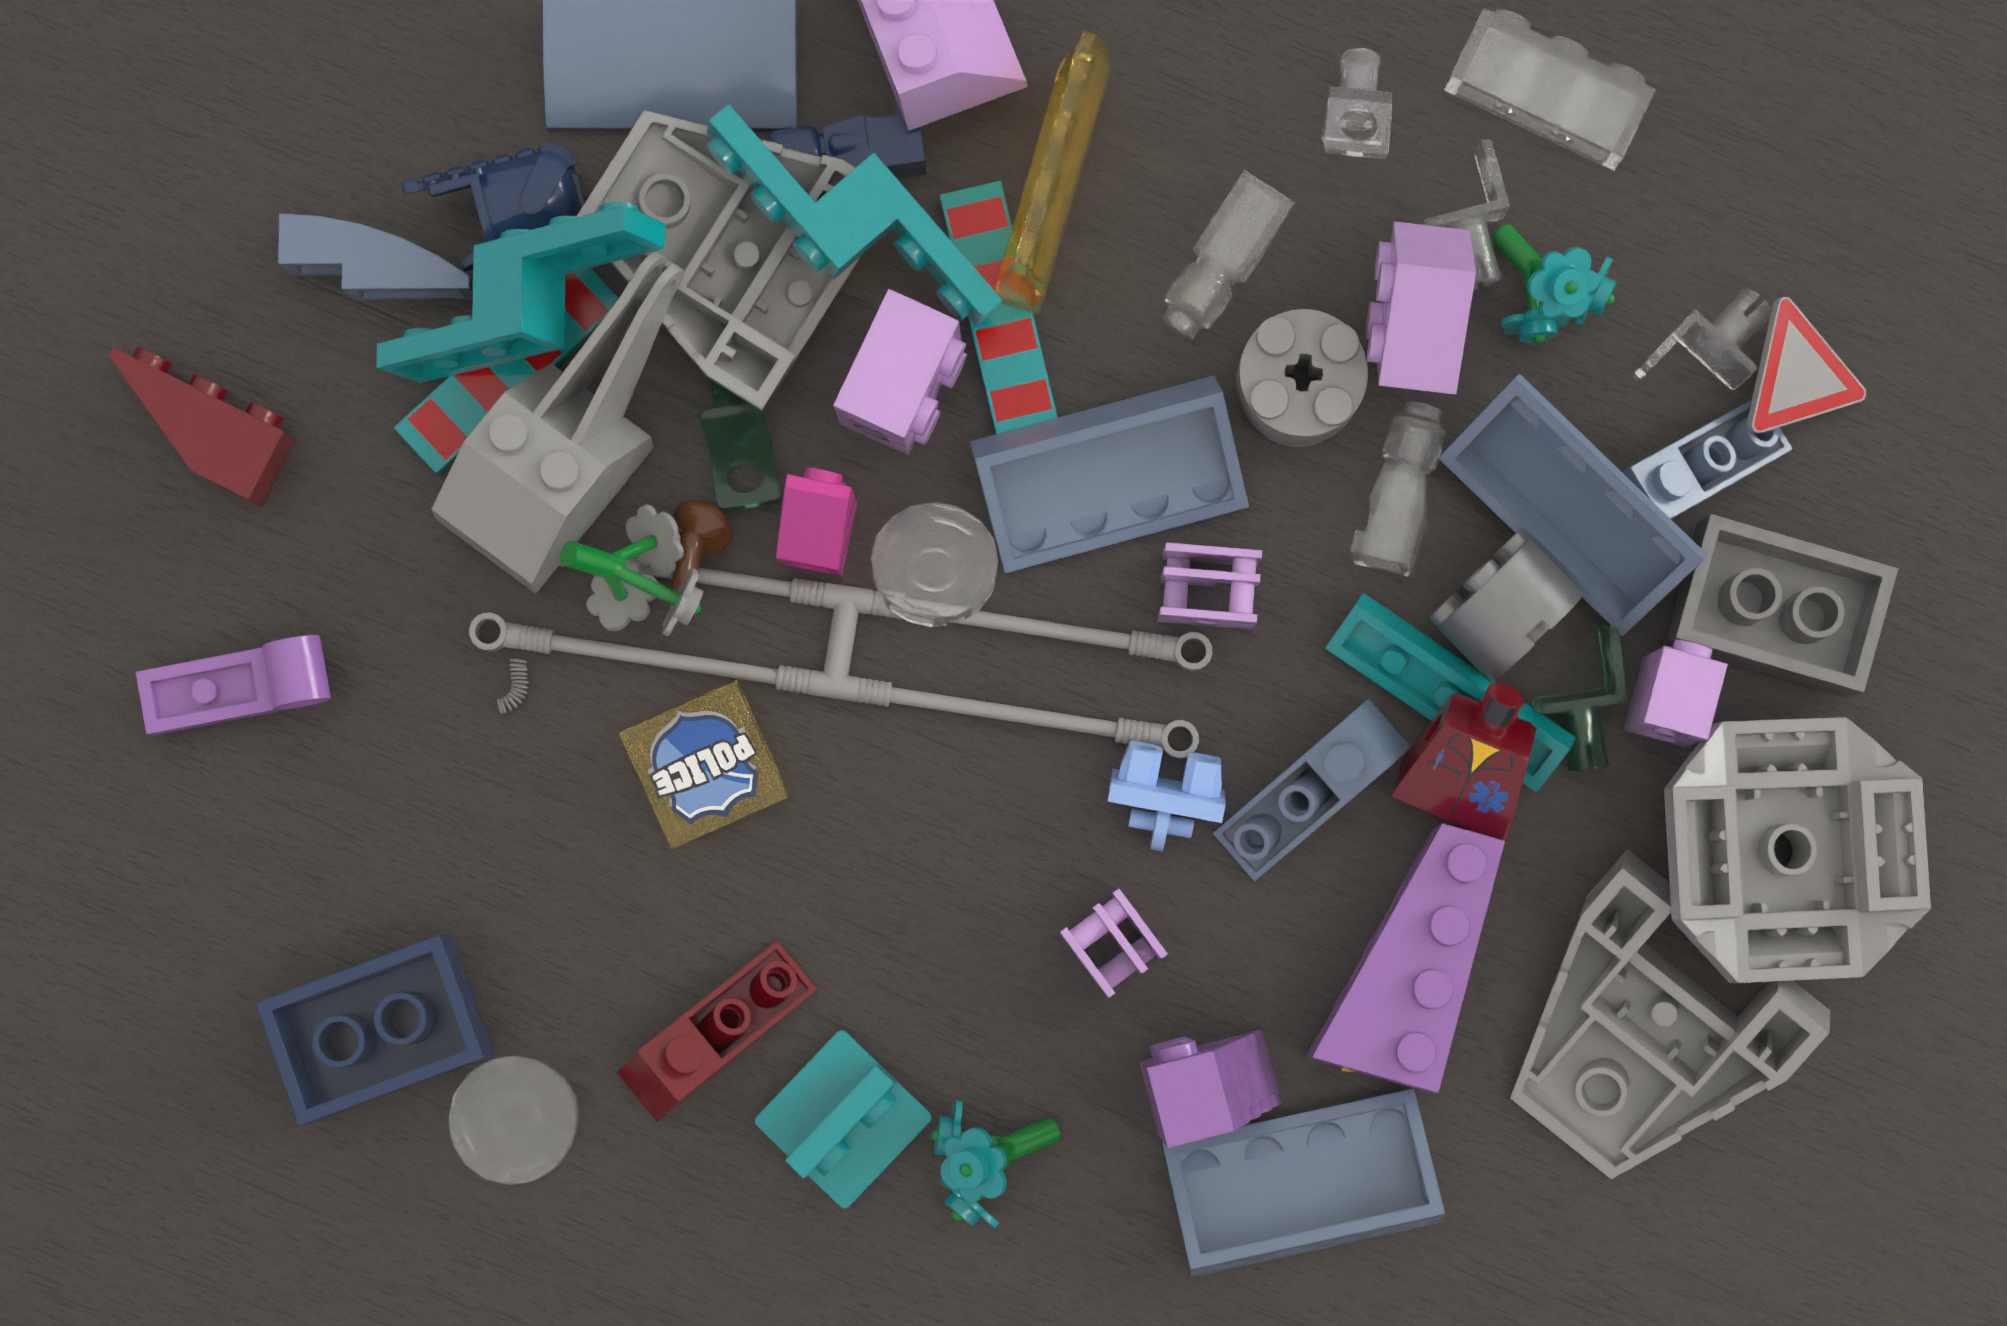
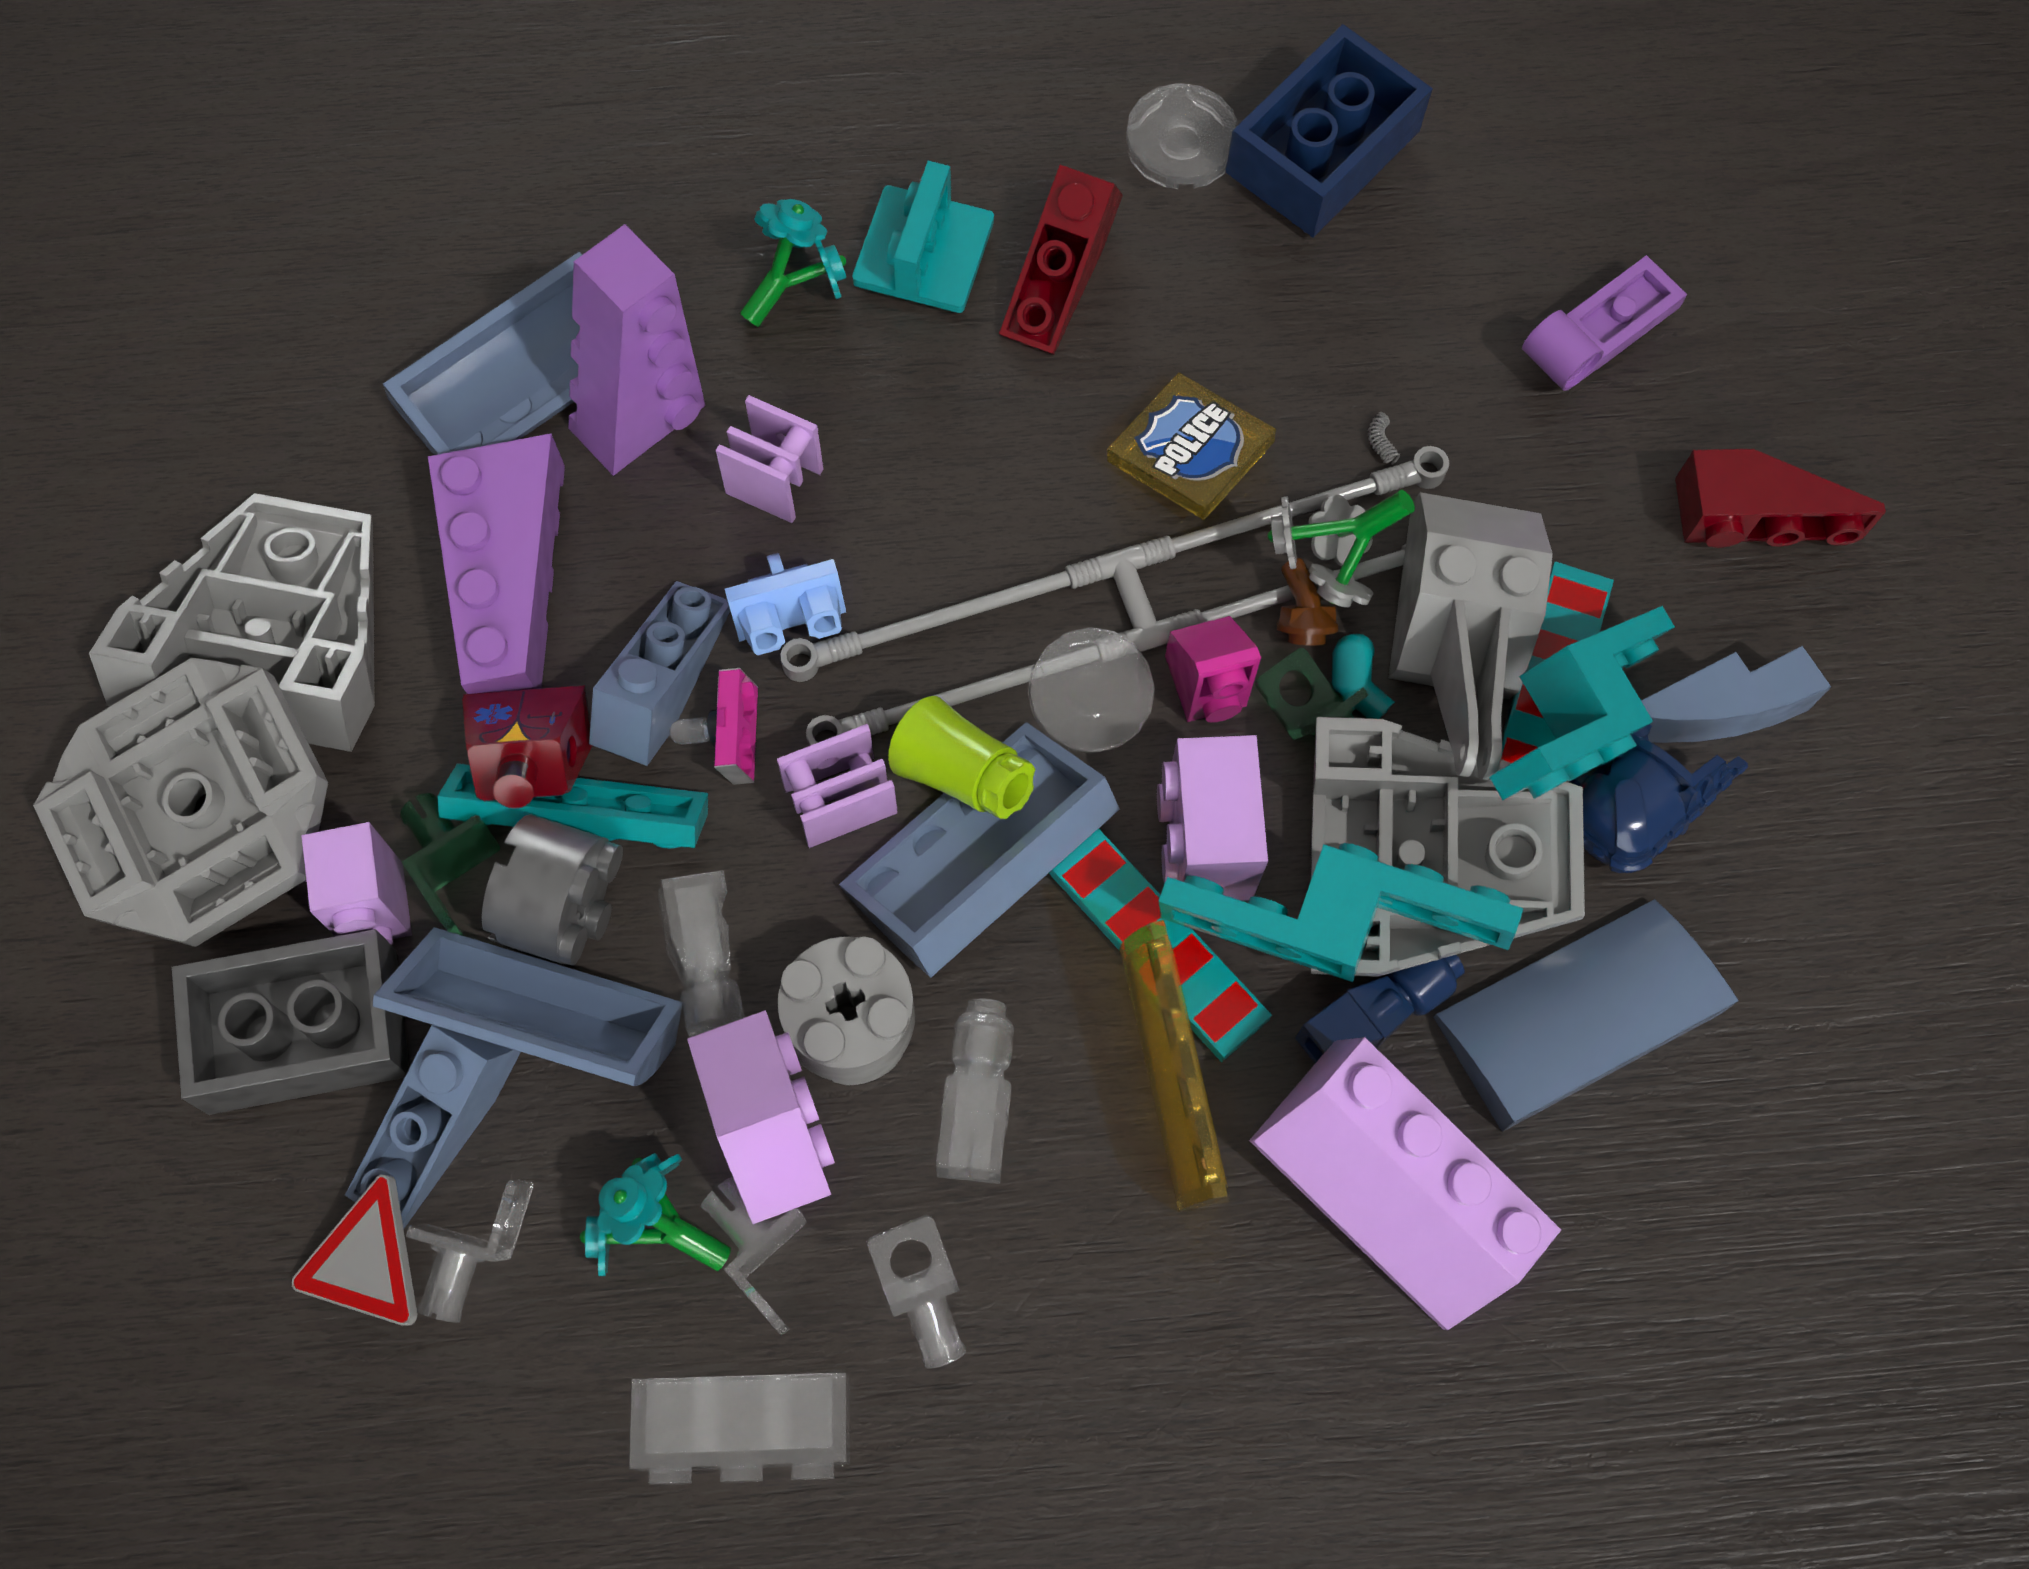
camera: 145 degrees right, 15 degrees down
none -> dark pink piece [669,668,758,785]
none -> lime plant [888,696,1035,819]
none -> teal arm [1332,633,1395,719]

